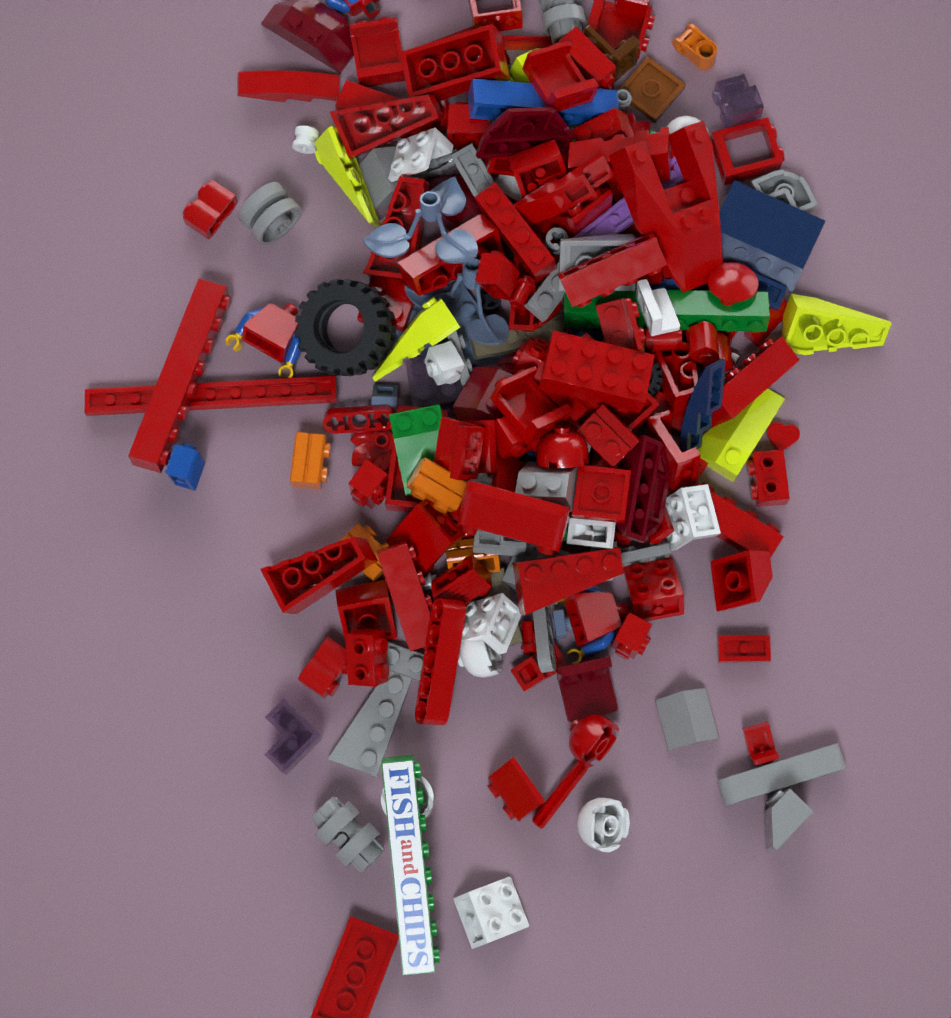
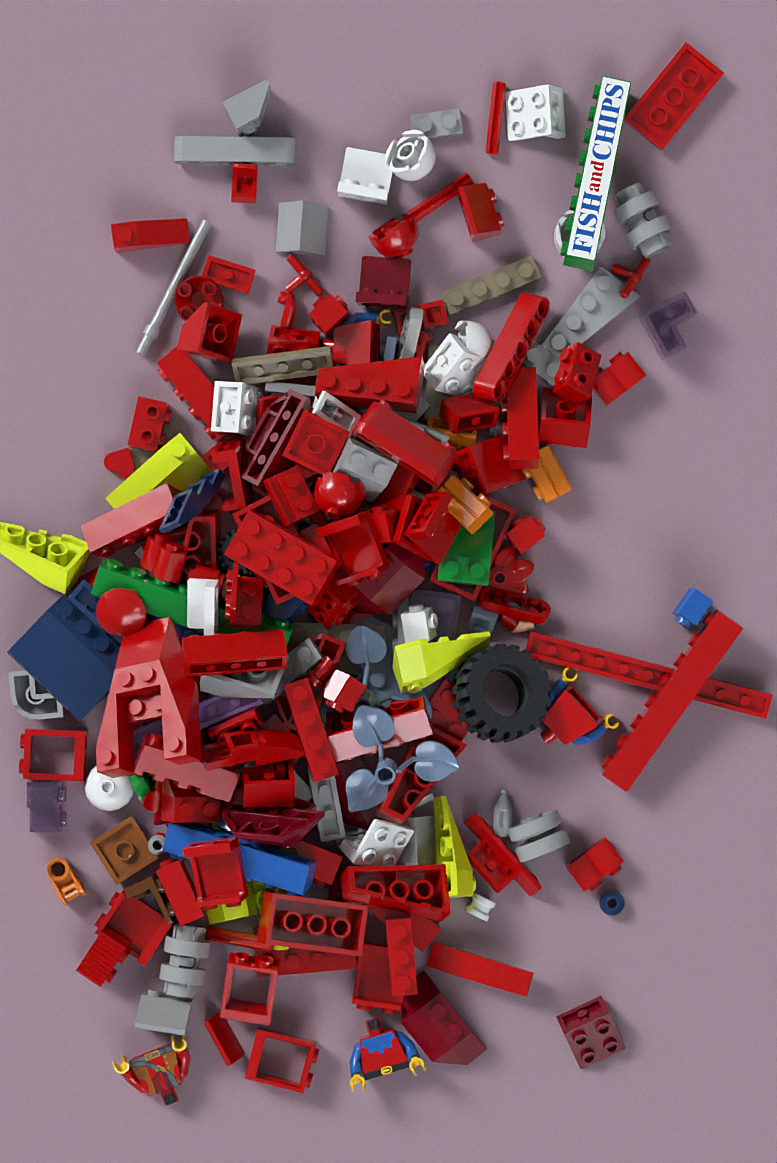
camera: 160 degrees left, 10 degrees up
red wedge [260,536,378,614] -> none
orange brick [289,432,331,489] -> none
light grey bush [544,228,568,255] -> none
none -> red slope [111,218,190,253]
none -> light grey bar [136,219,211,356]
none -> red dish [174,276,224,321]
none -> dark tan plate [231,346,335,384]
none -> red arm [277,291,296,328]
none -> red piece [284,254,324,297]
none -> white bracket [337,147,392,205]
none -> red brick [386,916,418,997]
none -> light grey plate [410,108,463,139]
none -> dark tan plate [440,255,541,316]
none -> red bracket [464,813,542,896]
none -> red axle [485,81,506,155]
none -> light grey piece [493,790,513,837]
none -> arm [499,614,535,633]
none -> dark red bracket [556,996,625,1069]
none -> dark blue plate [599,890,625,916]
none -> red piece [612,256,651,299]

